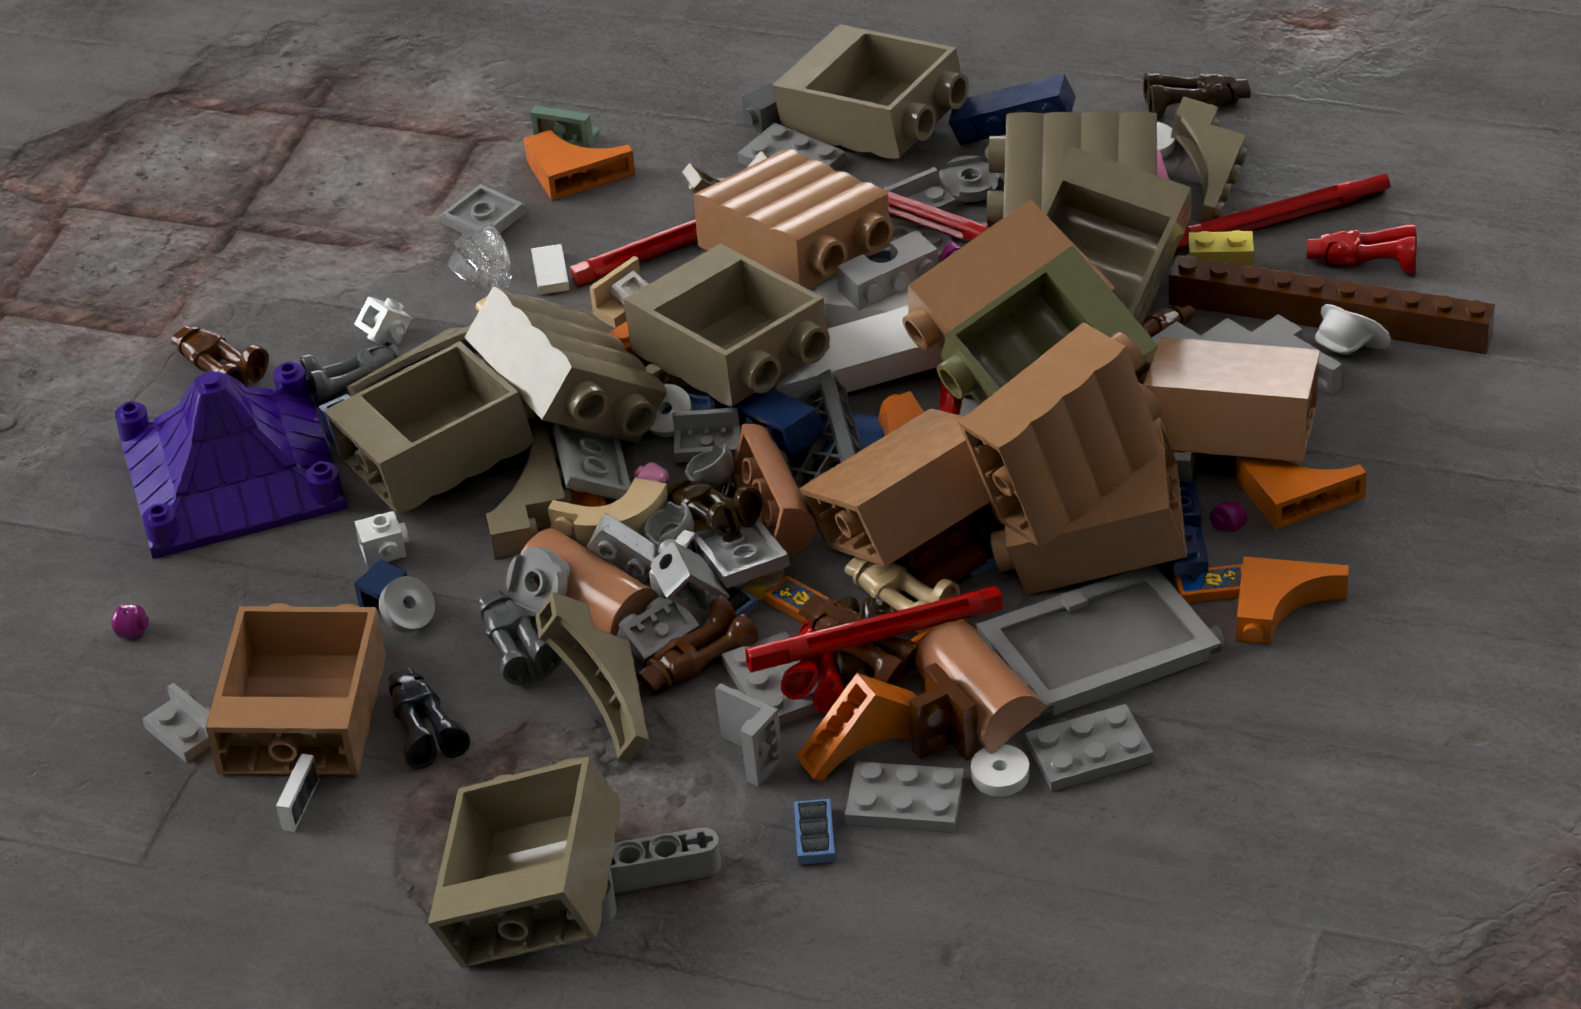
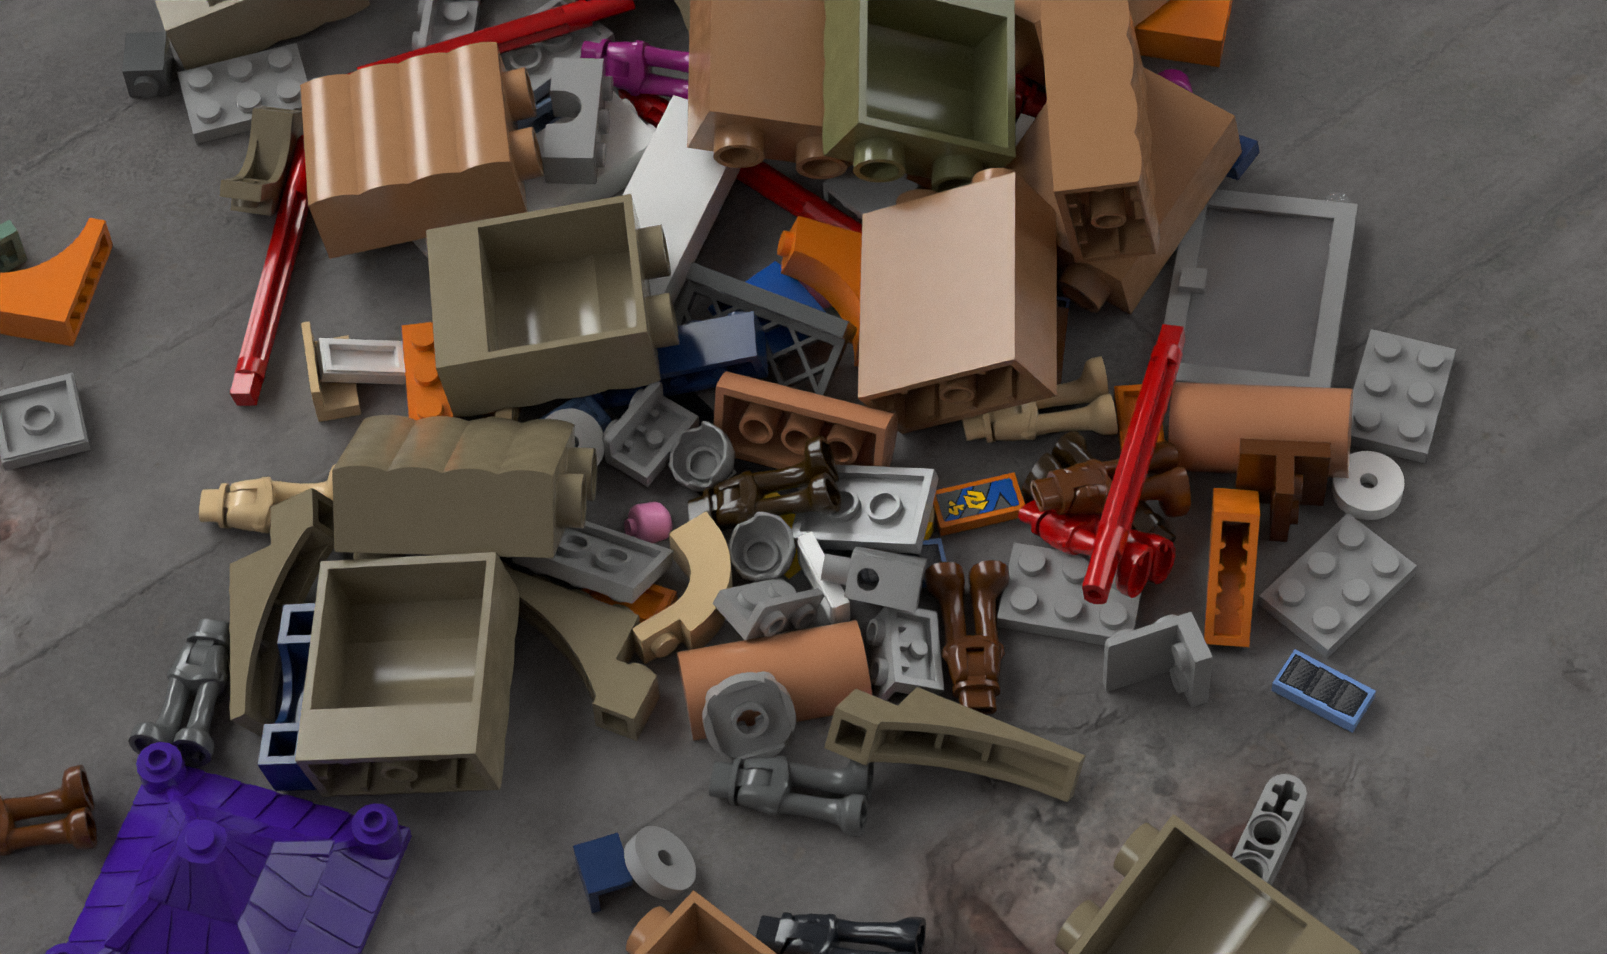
camera: 55 degrees left, 15 degrees up
white brick [354,296,412,345] -> none
white brick [354,511,409,567] -> none
clear piece [447,224,513,289] -> none
white tile [531,244,570,295] -> none
tile [1174,564,1242,603] -> none
orange arch [1235,556,1349,644] -> none

